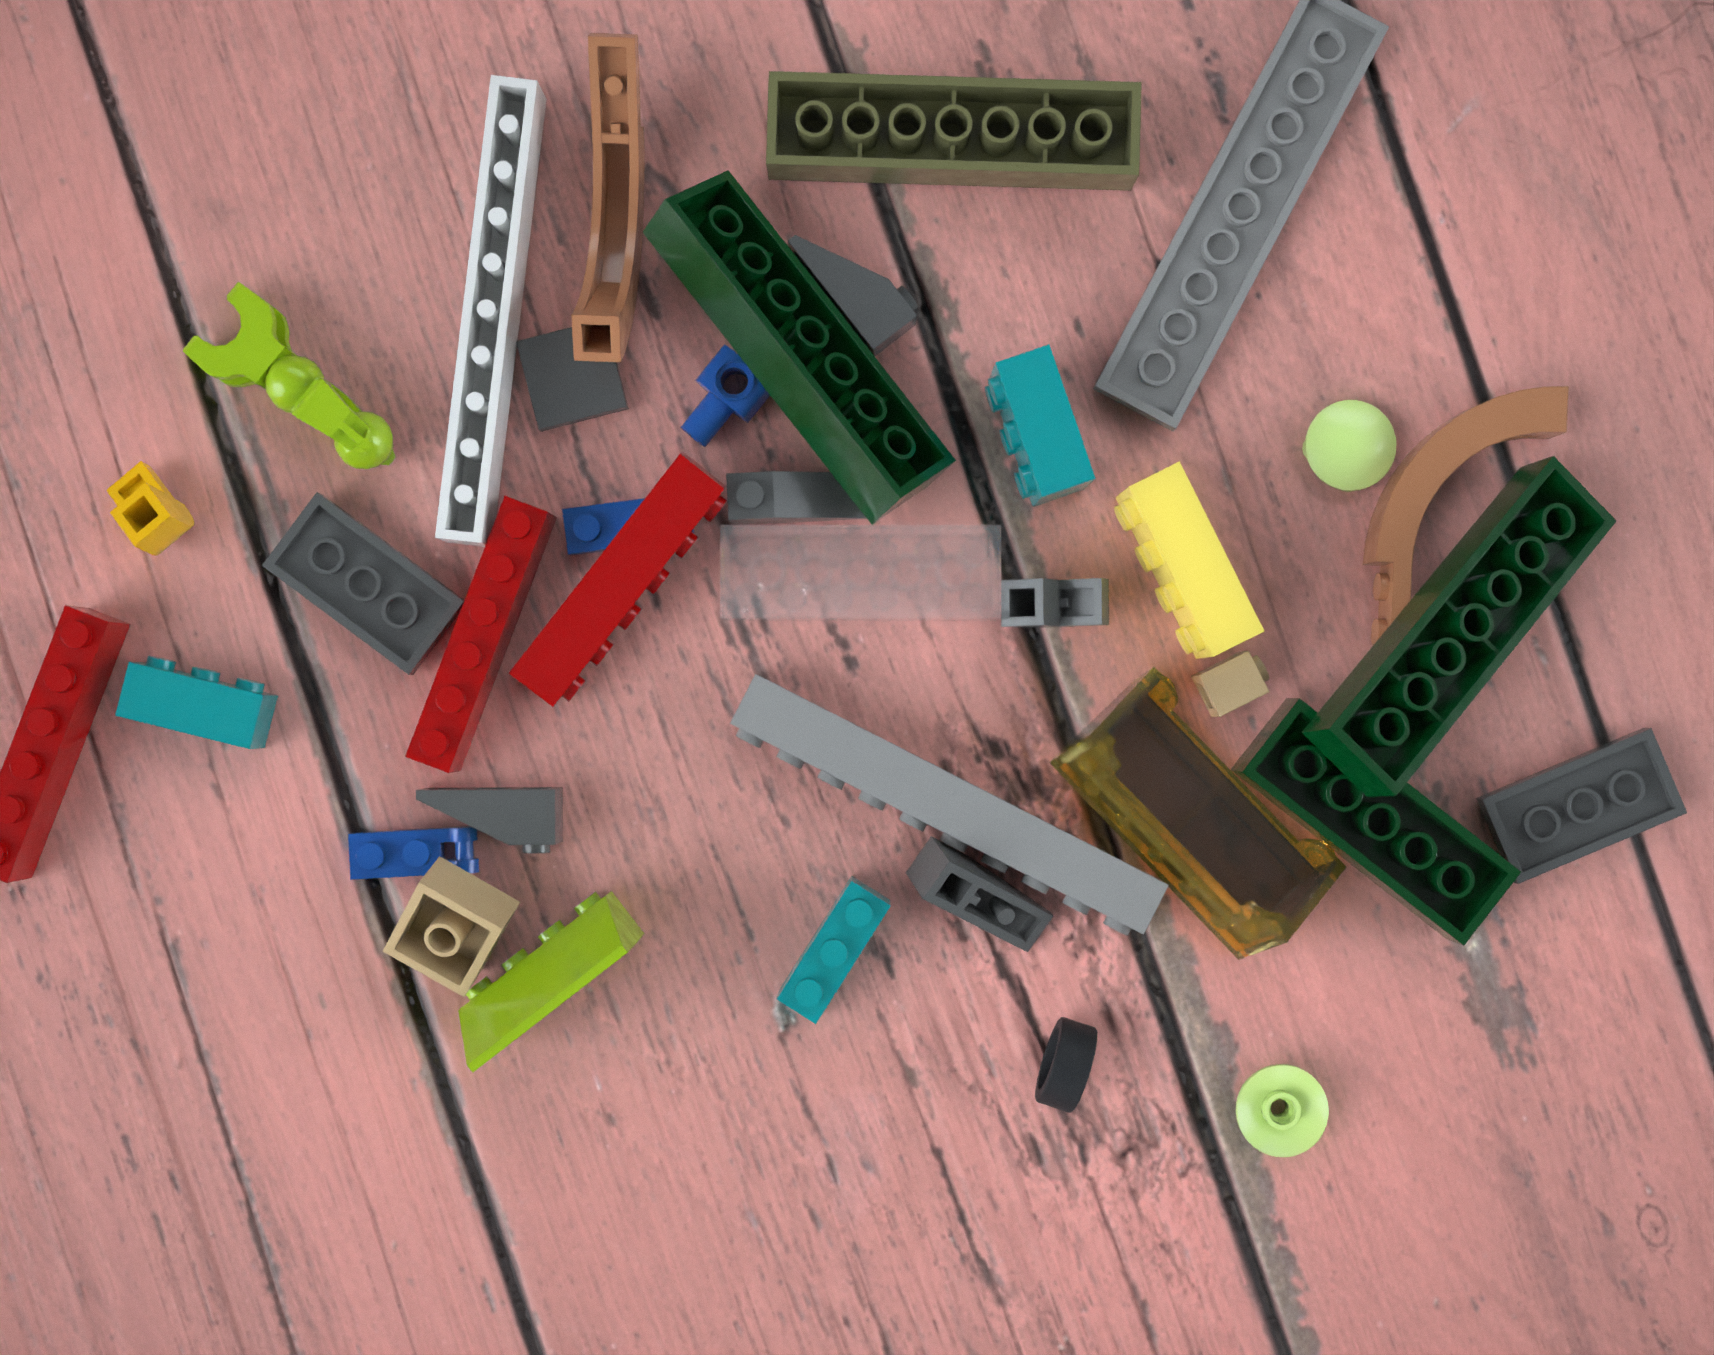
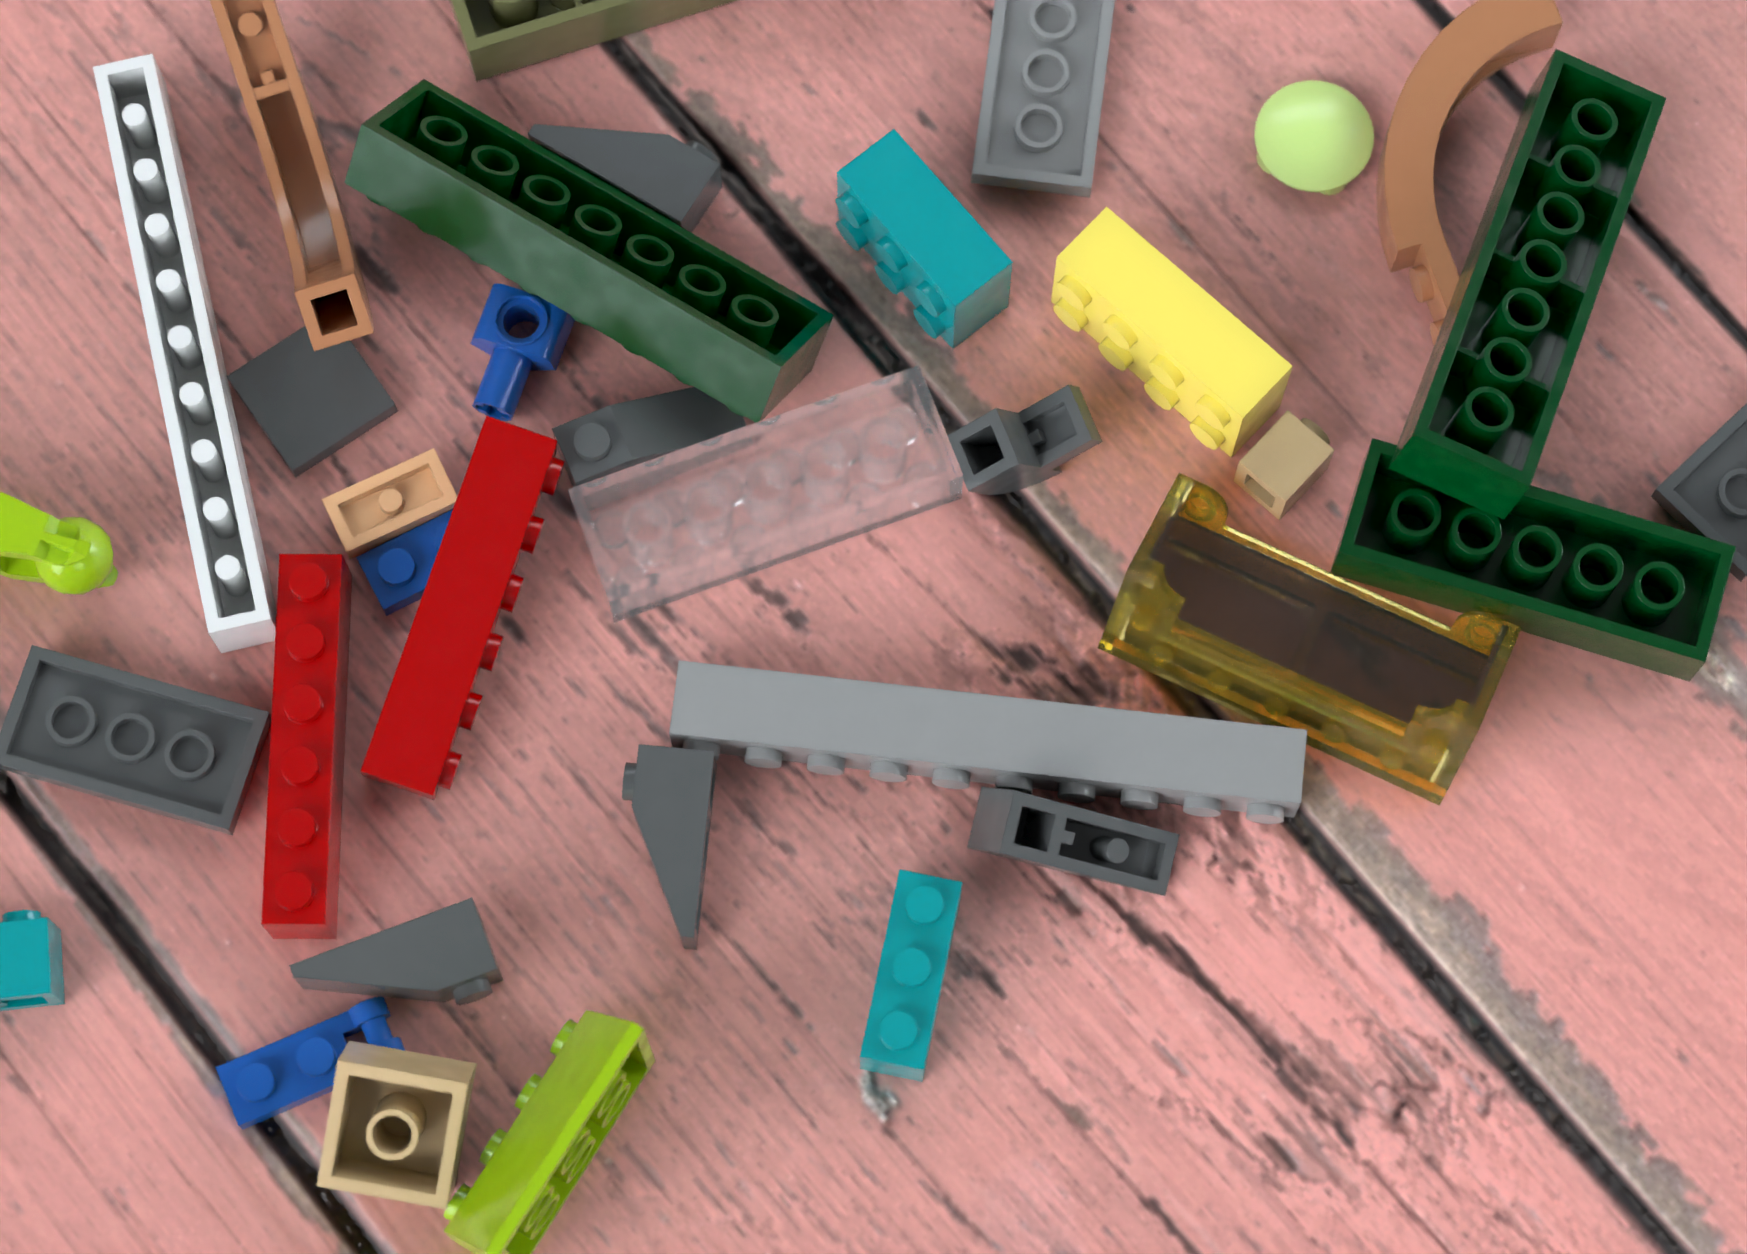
camera: 20 degrees left, 15 degrees down
black tyre [1035,1017,1098,1113] -> none
yellowish green dish [1236,1064,1329,1157] -> none
none -> light nougat plate [321,448,458,559]
none -> dark grey slope [622,744,717,950]

